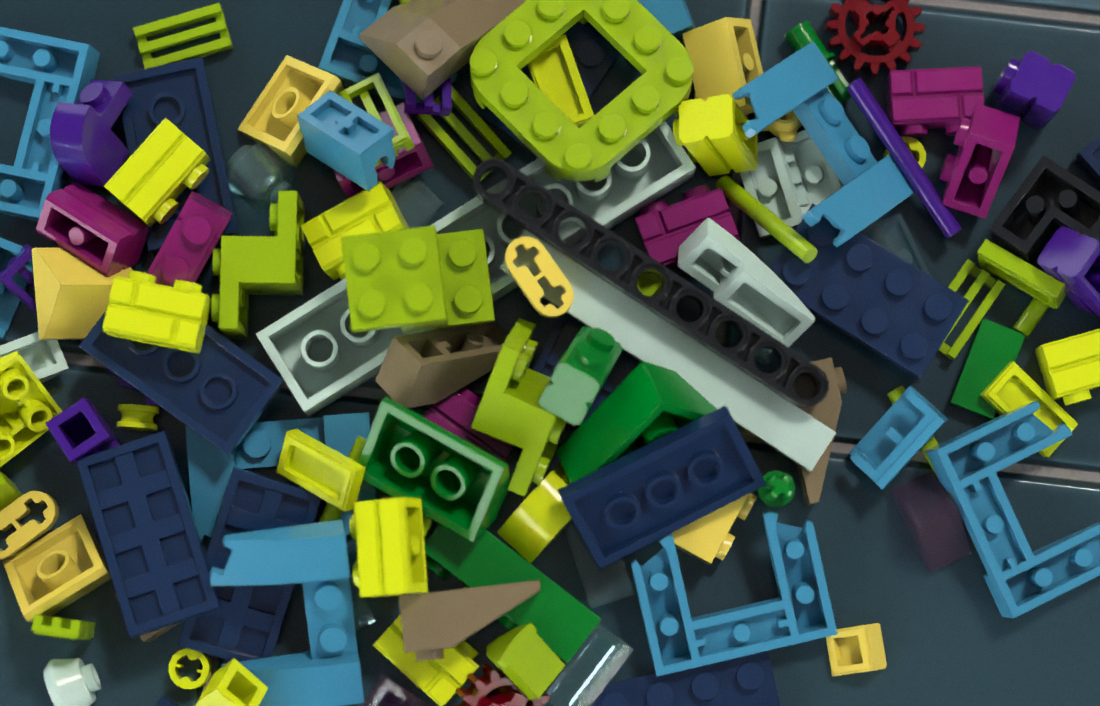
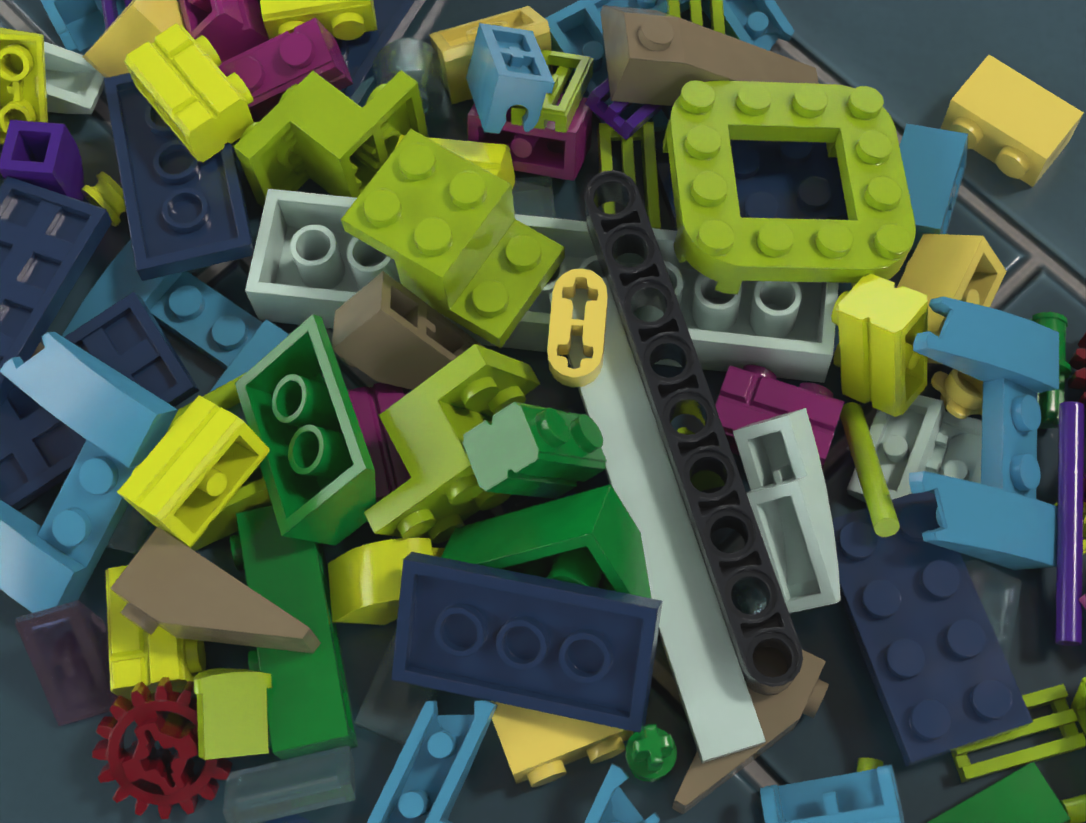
camera: 45 degrees right, 15 degrees down
neon yellow tile [276,429,366,512] -> none
neon yellow tile [527,34,594,128] -> none

